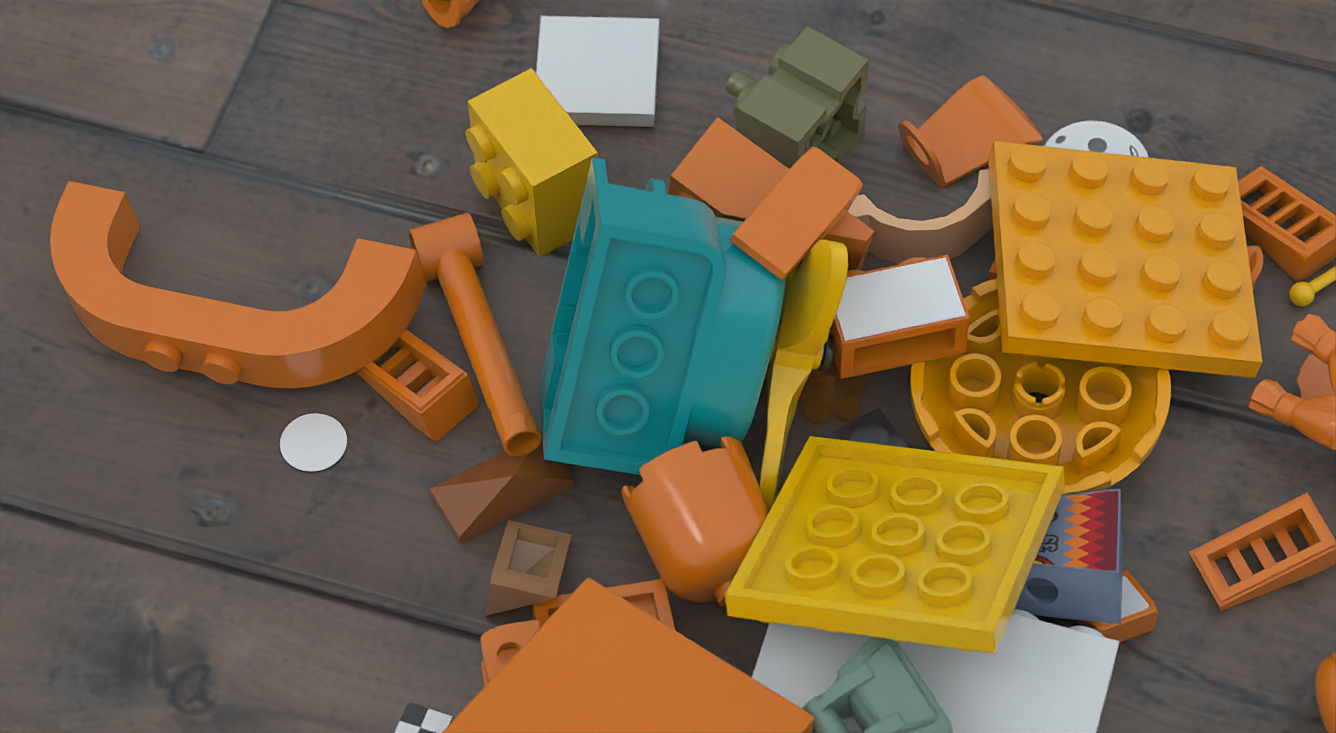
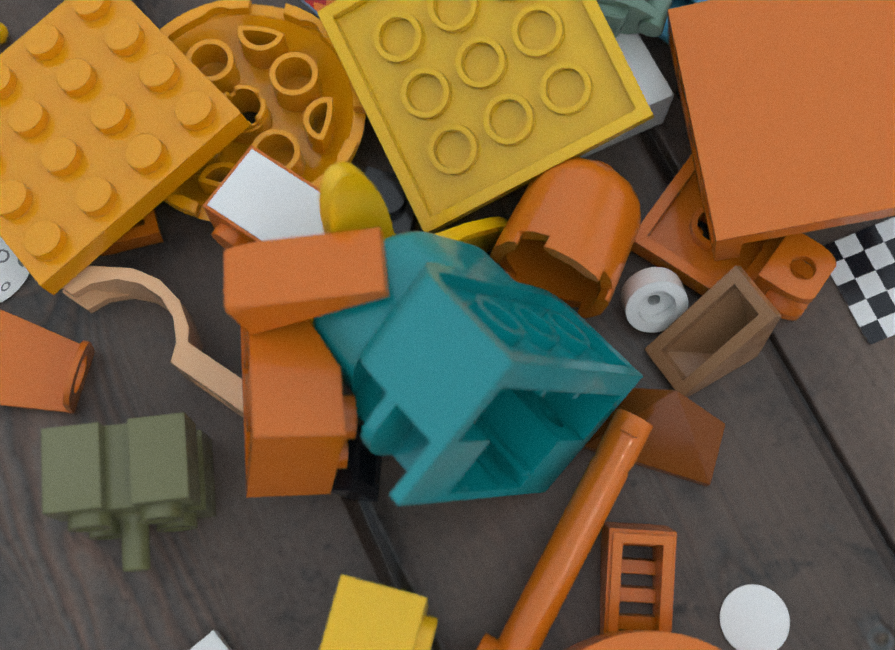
camera: 135 degrees left, 15 degrees up
none -> white tile [620,267,689,333]

